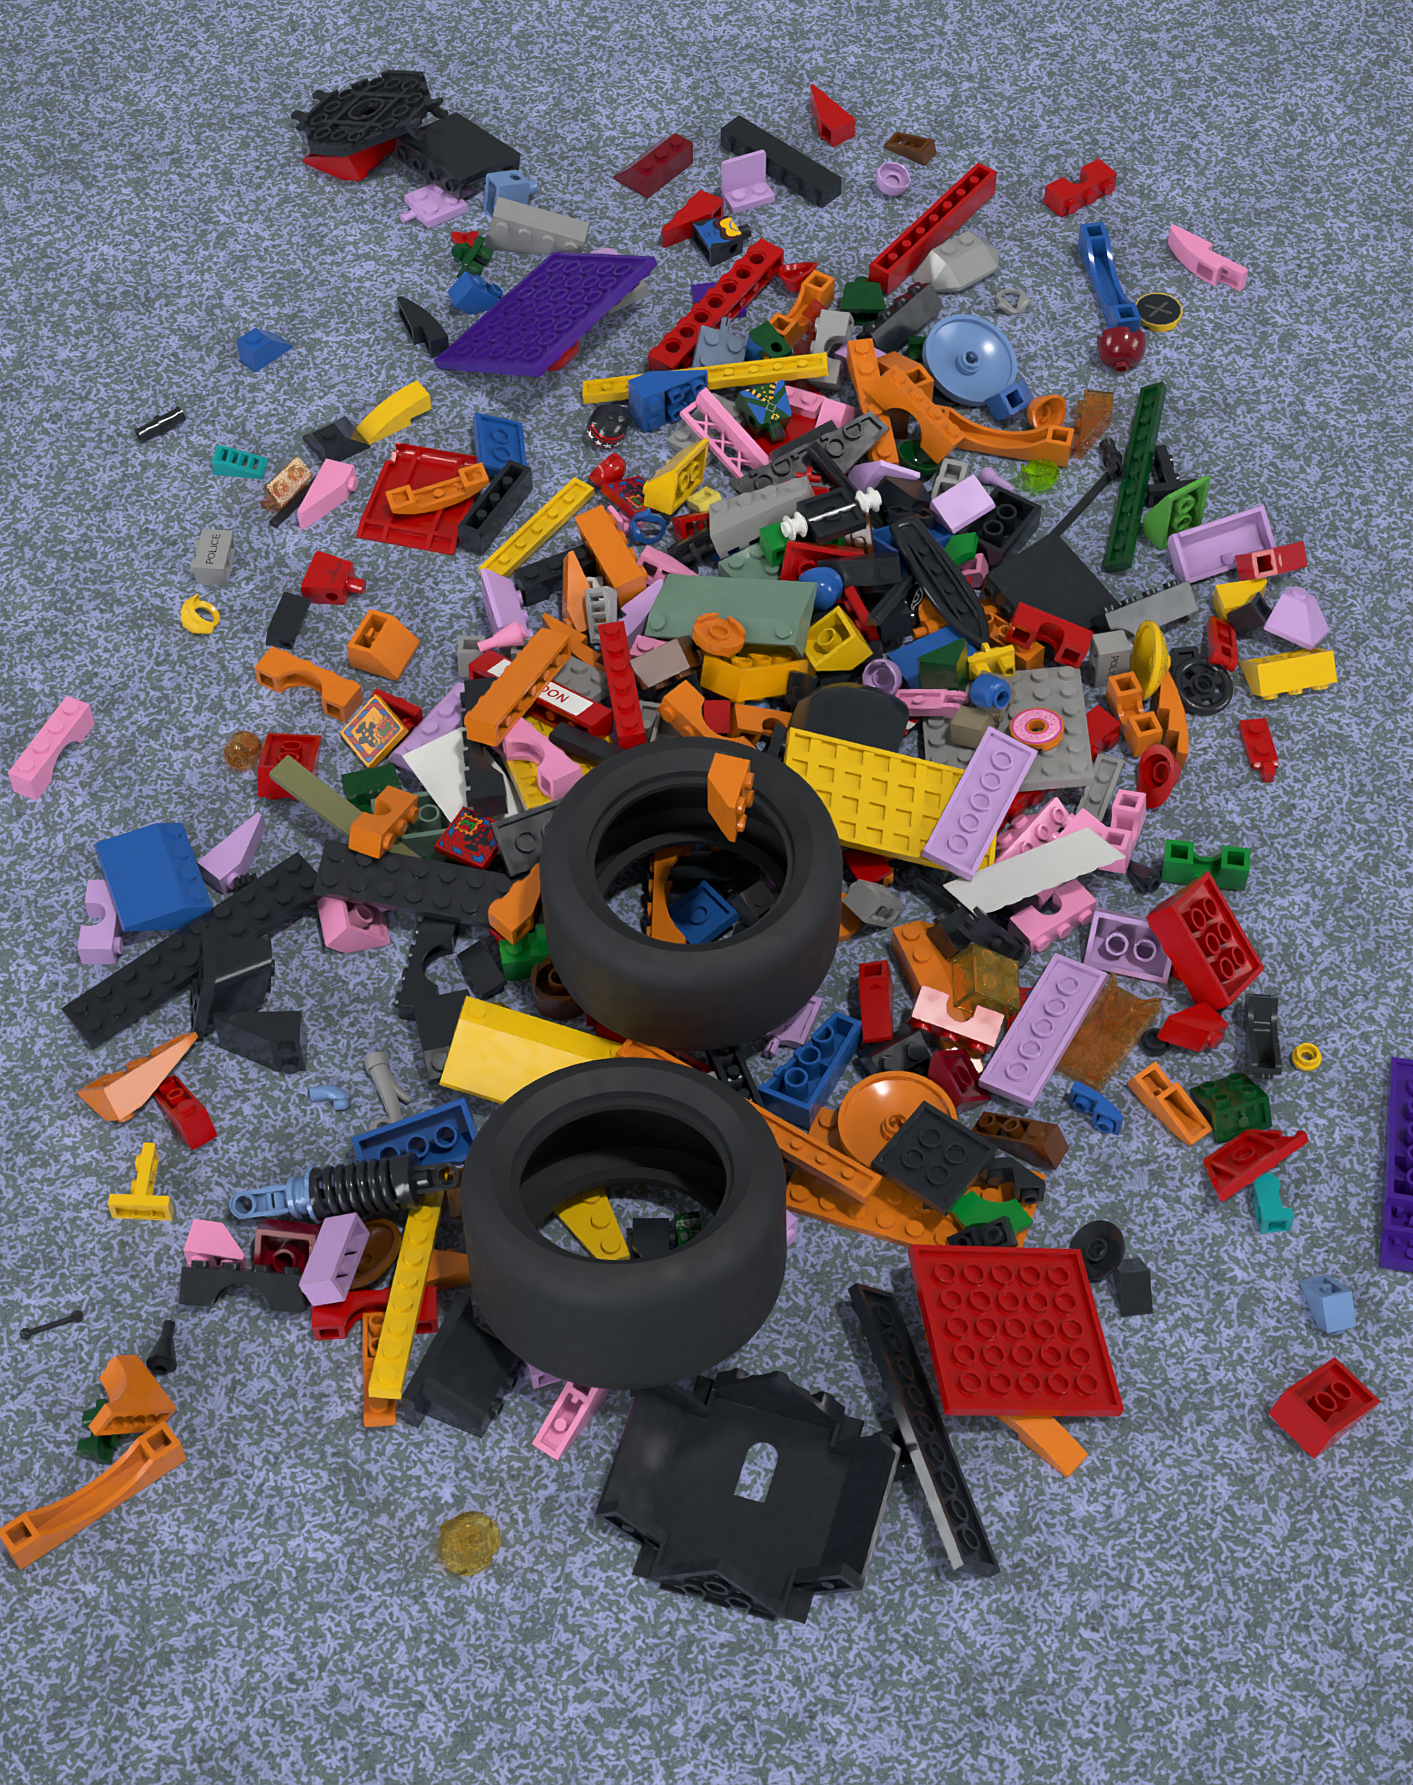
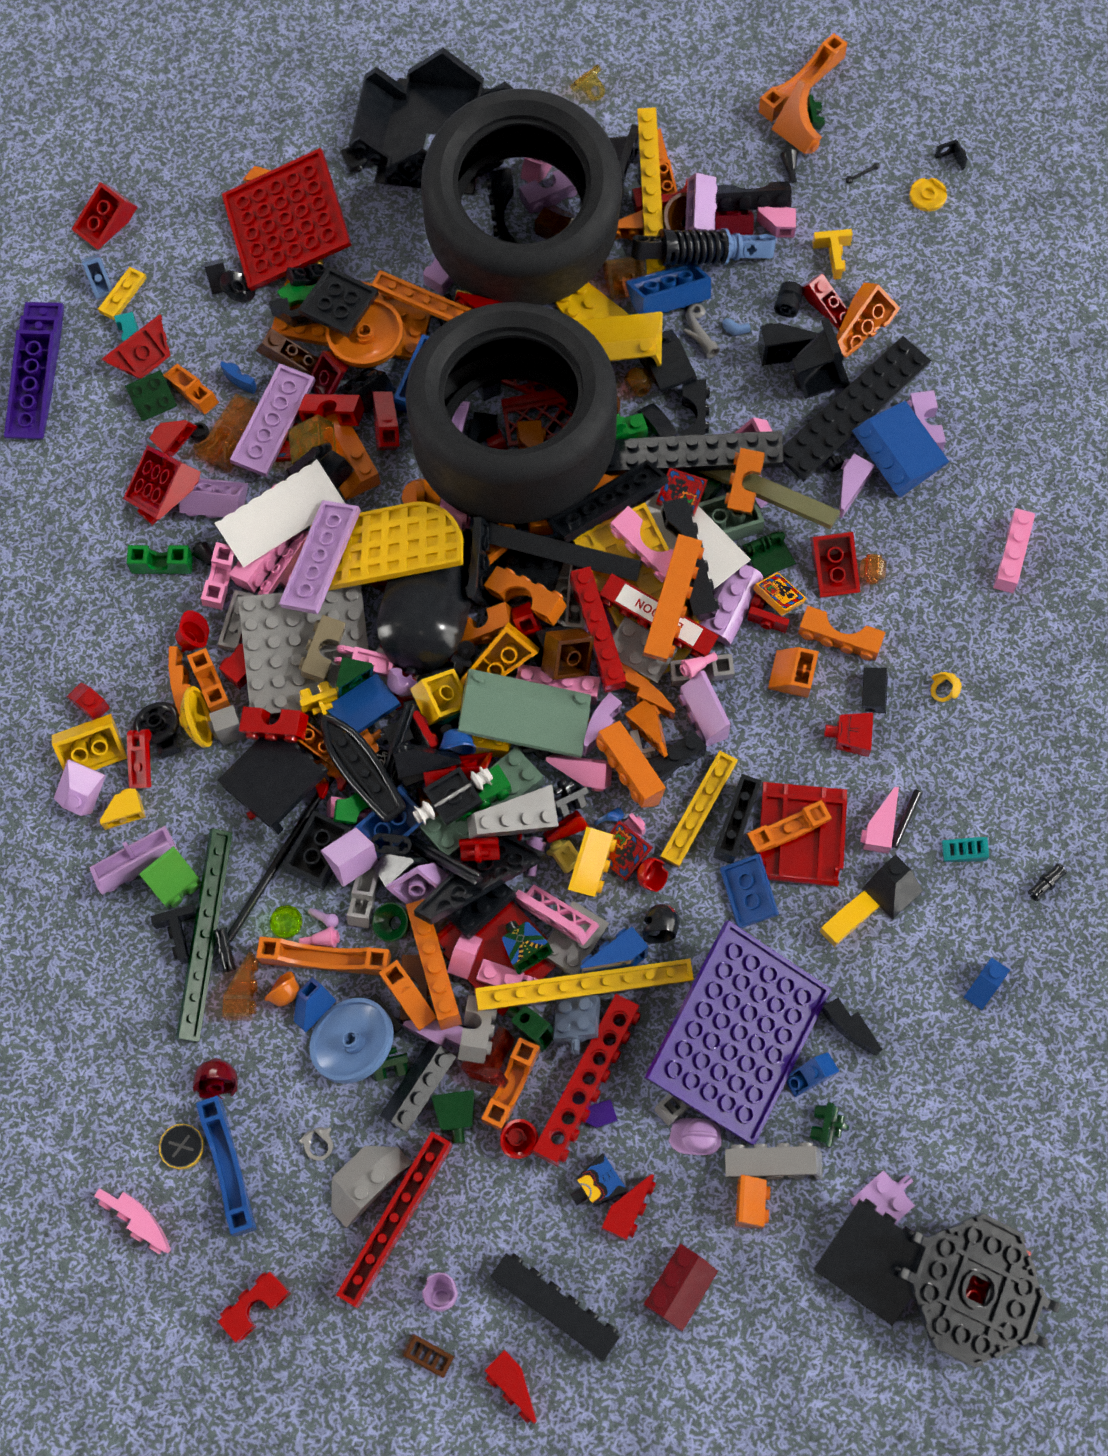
camera: 175 degrees right, 15 degrees up
light grey brick [190,529,236,585] -> none
clear orange bracket [260,456,313,510] -> none
red piece [451,231,479,249] -> none
medium blue torso [483,170,538,219] -> none
orange slope [488,862,542,945] -> none
light grey slope [585,586,617,645] -> none
orange tile [692,613,746,660] -> none
orange slope [707,753,754,842] -> none
lavender bracket [721,150,775,214] -> none
light grey brick [842,879,907,928] -> none
black plate [848,1283,1001,1577] -> none
orange arch [868,365,966,464] -> none
blue head [970,673,1011,713] -> none
tile [1009,707,1065,751] -> none
brick [1091,579,1199,639] -> none
black panel [1226,591,1272,636] -> none
red slope [1235,541,1308,581] -> none
red hinge [1238,718,1279,783] -> none
black arch [1243,993,1282,1079] -> none
yellow plate [1292,1043,1322,1071] -> none
none -> red slope [66,683,110,720]
none -> yellow plate [98,266,147,320]
none -> bright pink cone [299,926,340,948]
none -> orange slope [735,1175,770,1229]
none -> black wheel [774,281,804,318]

